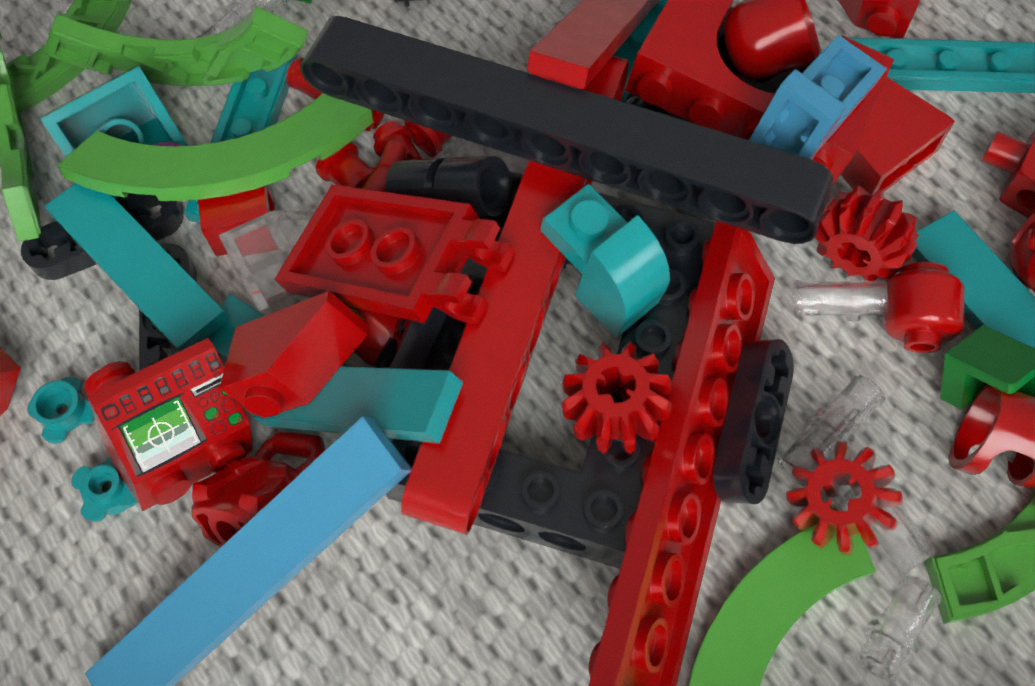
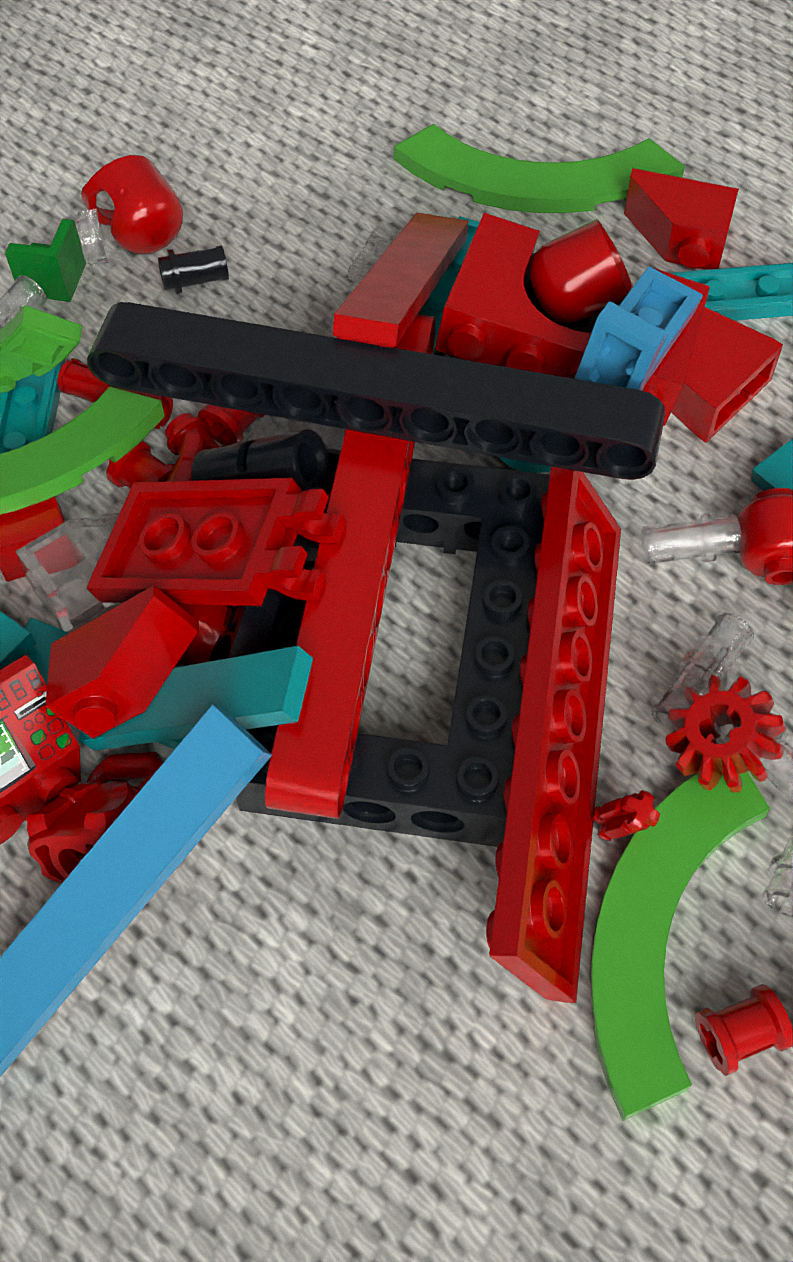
camera: 10 degrees left, 5 degrees down
teal brick [540,184,670,338] -> none
red gear [561,341,672,454] -> none
black beam [713,339,794,504] -> none
red gear [815,185,919,284] -> none
none -> red piece [592,790,660,841]

